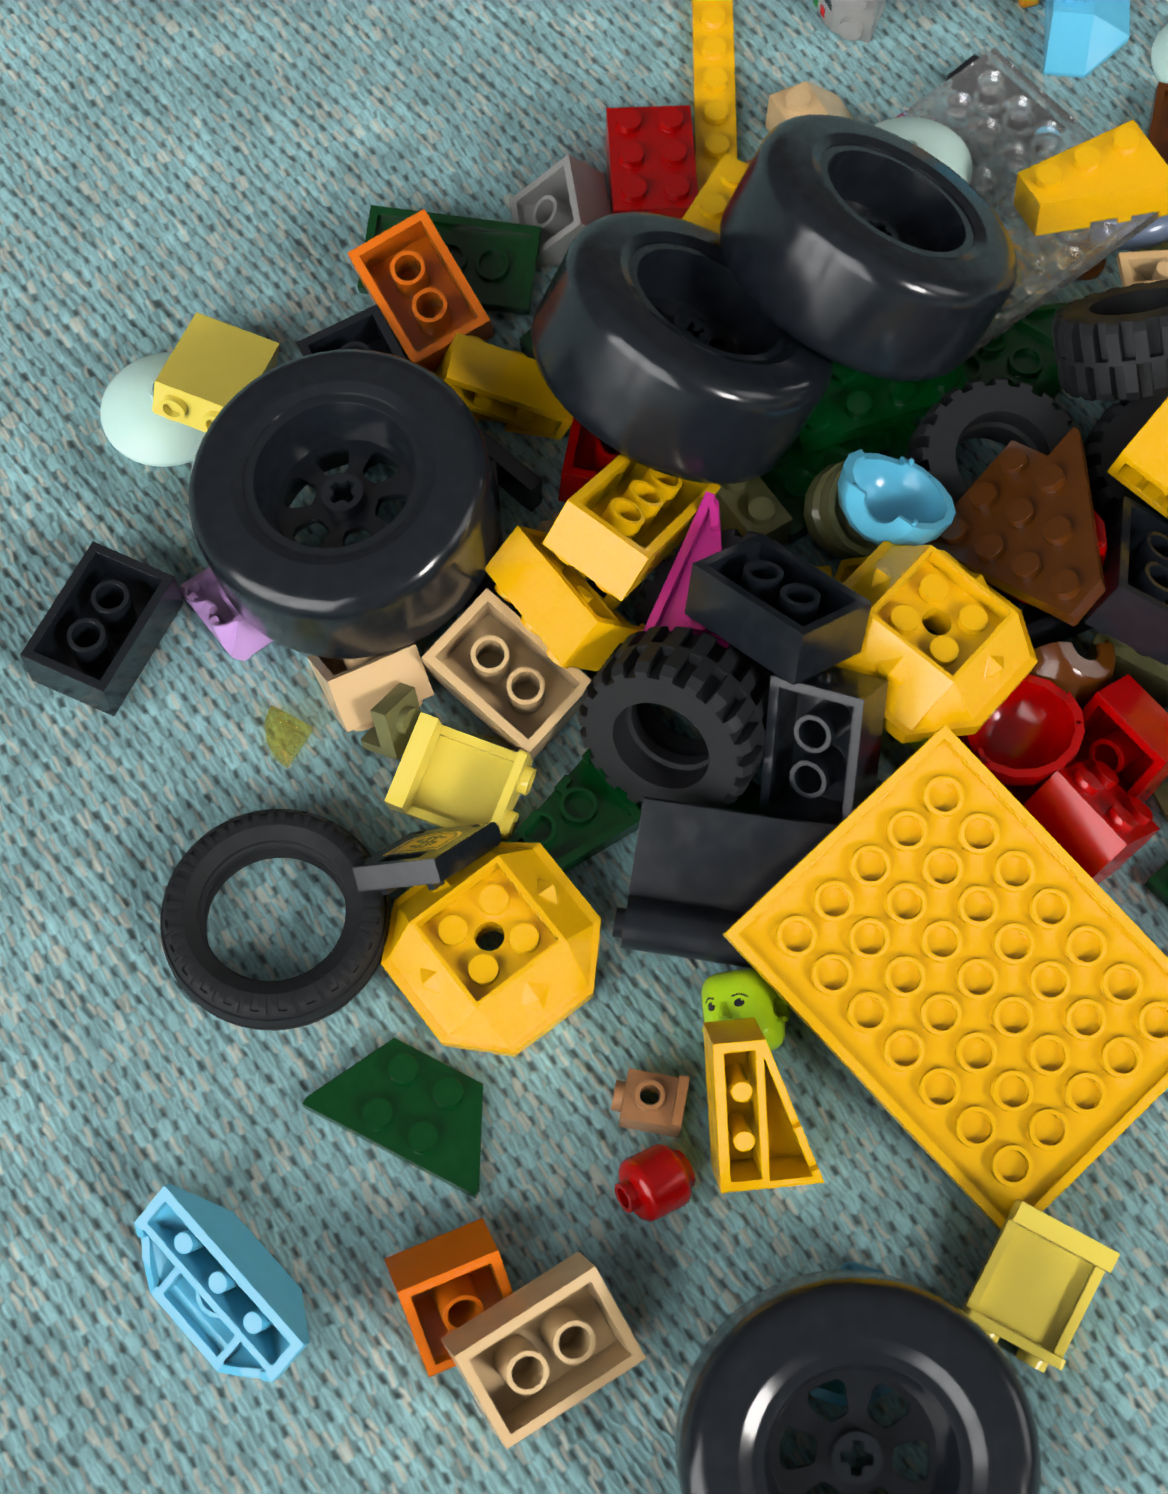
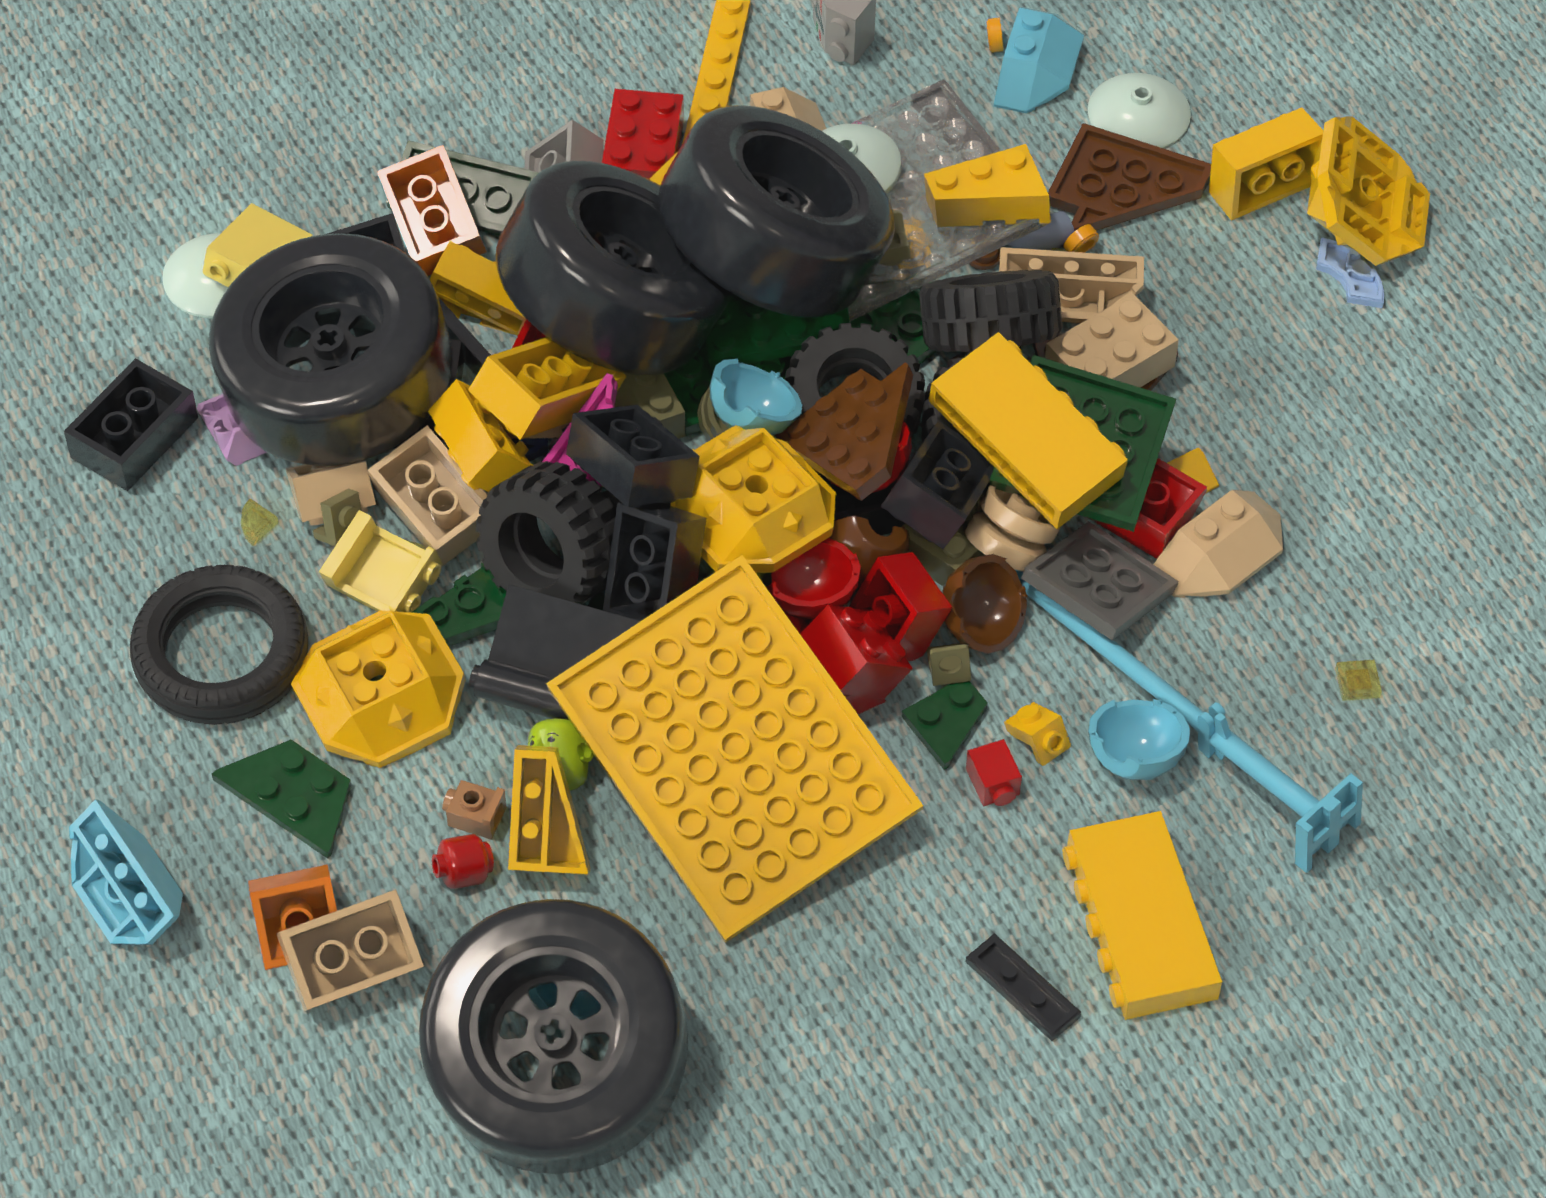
camera: 10 degrees right, 10 degrees down
container [352,822,501,895] -> none
light yellow panel [961,1200,1120,1373] -> none

